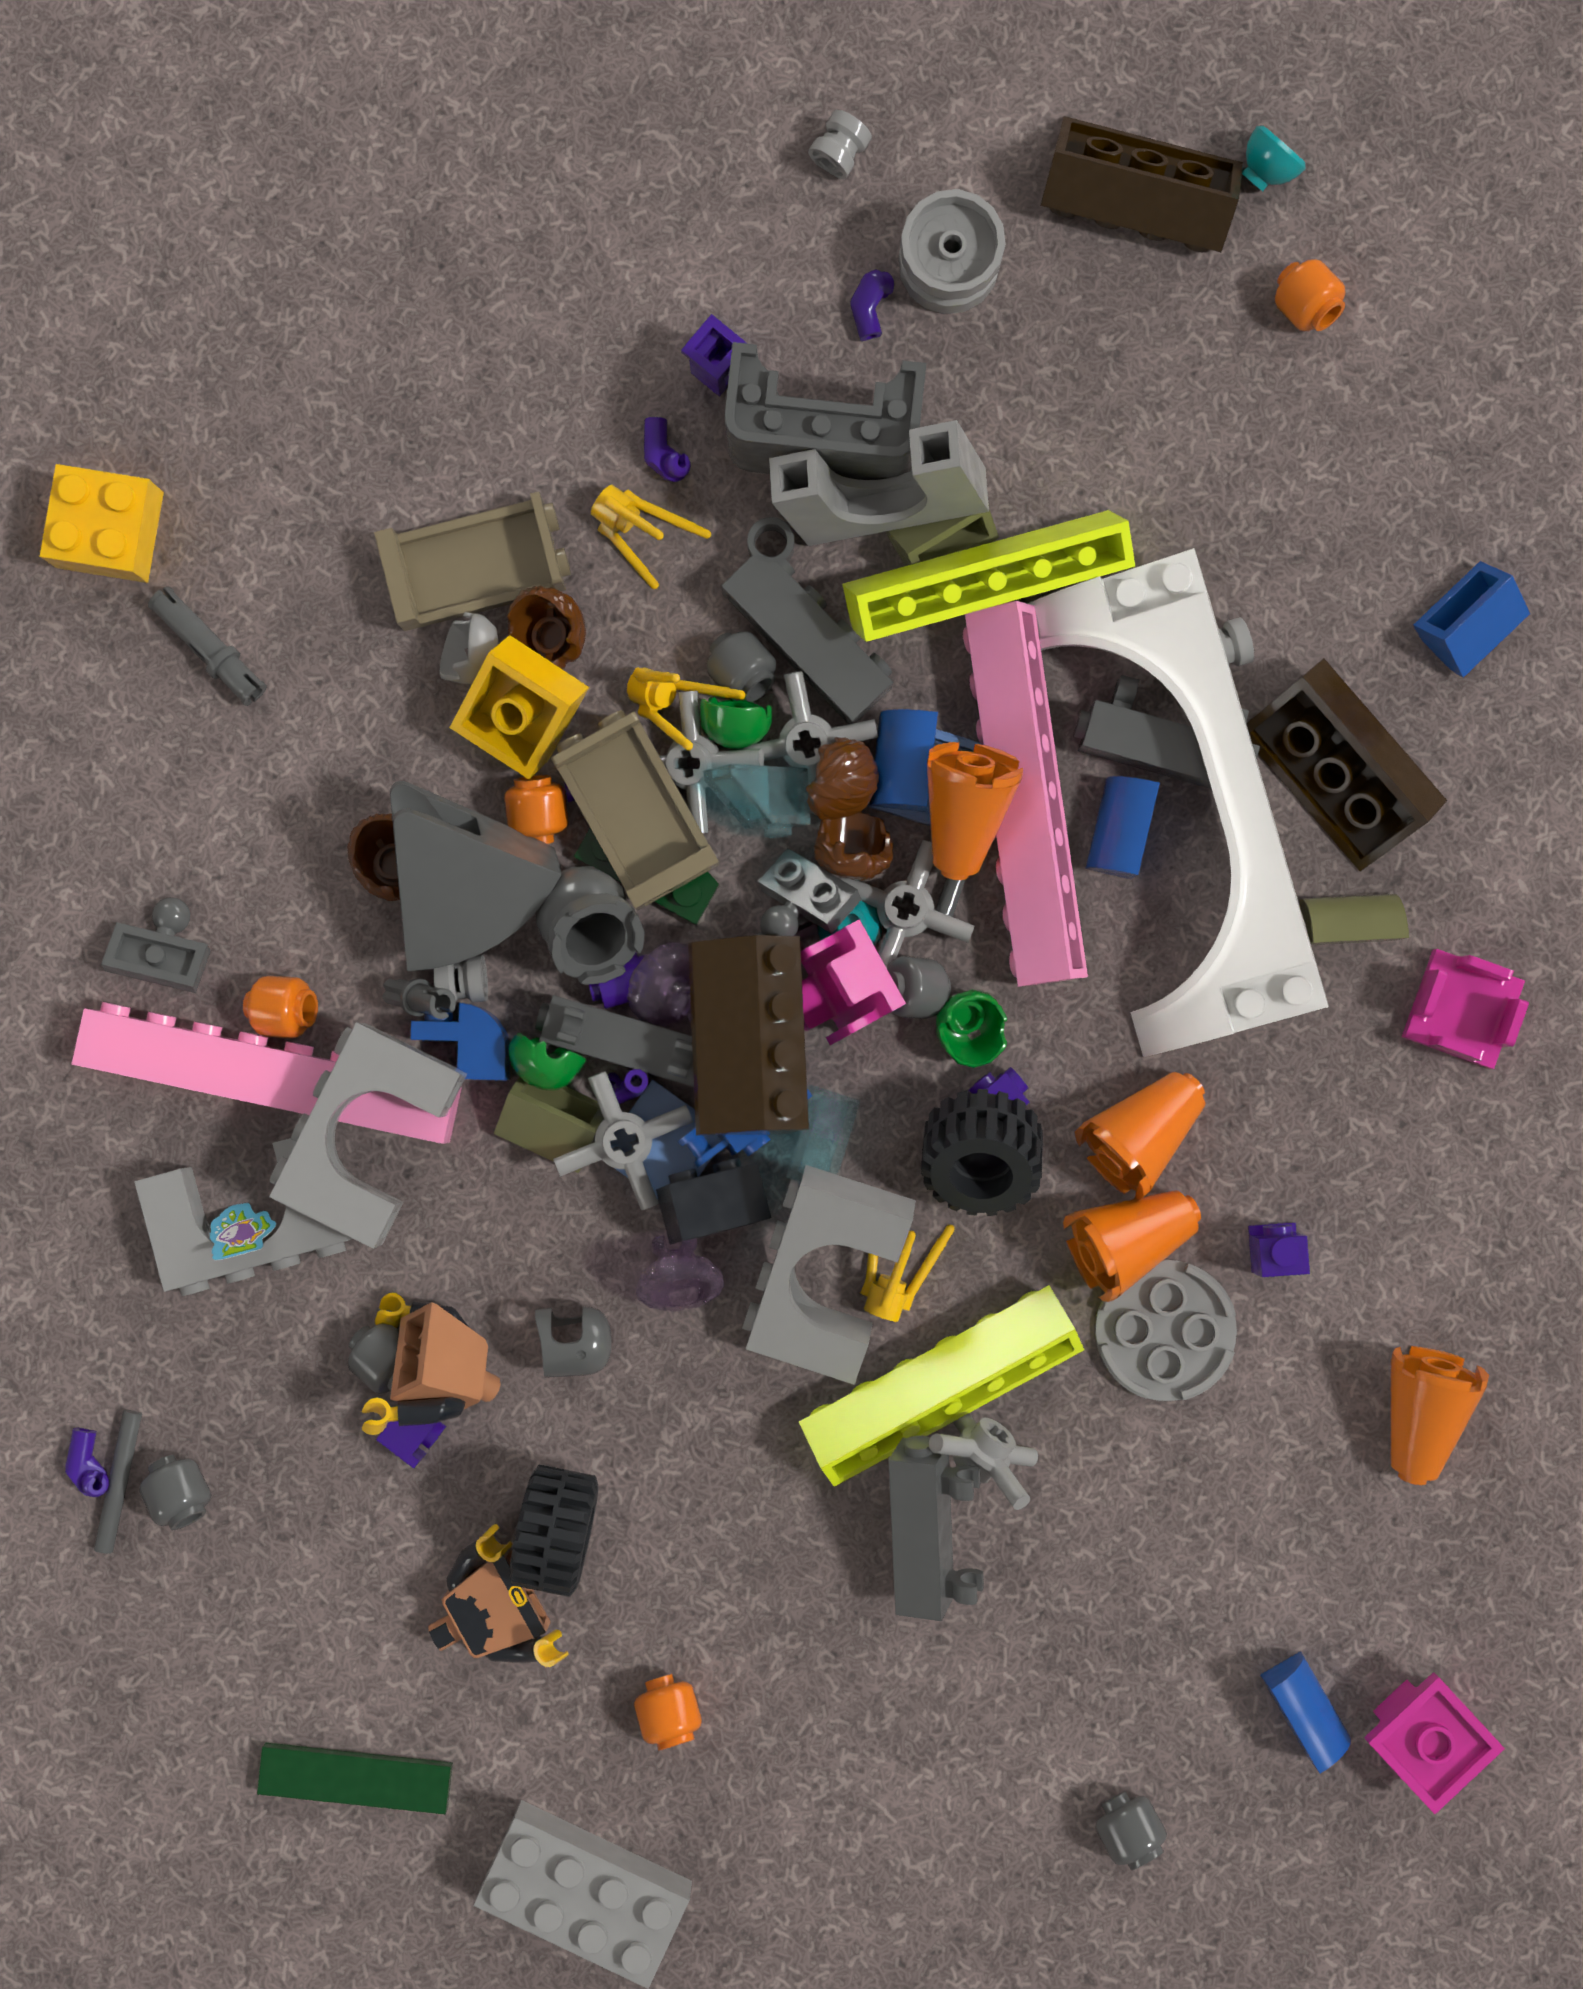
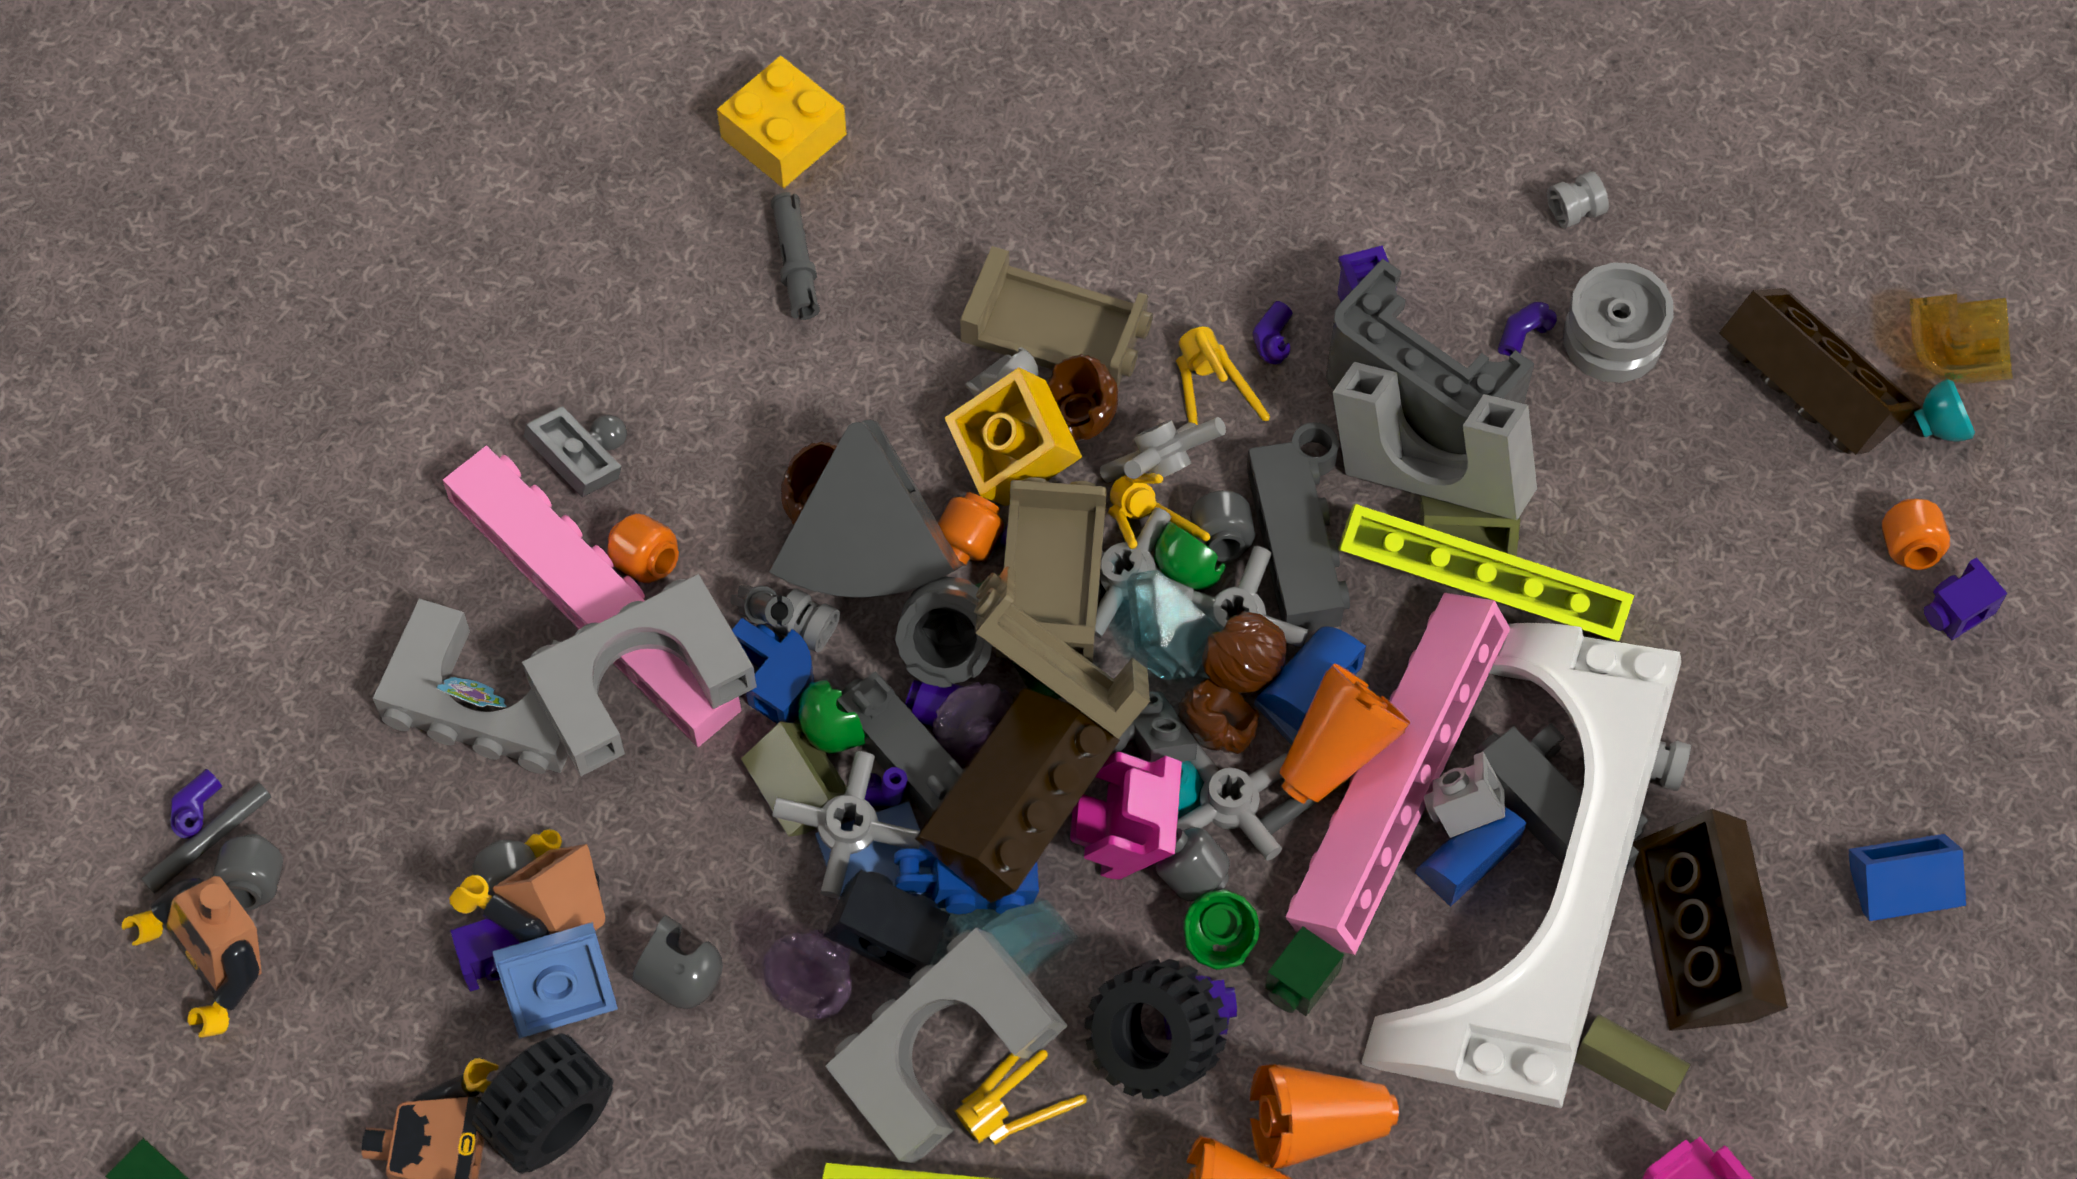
camera: 30 degrees right, 25 degrees down
none -> torso [121,876,262,1038]
none -> medium blue tile [492,922,618,1039]
none -> dark tan panel [974,566,1150,739]
none -> light grey bar [1100,417,1226,483]
none -> dark green brick [1265,926,1344,1016]
none -> light grey brick [1424,752,1505,838]
none -> clear yellow brick [1909,294,2013,384]
none -> dark purple brick [1924,557,2008,640]

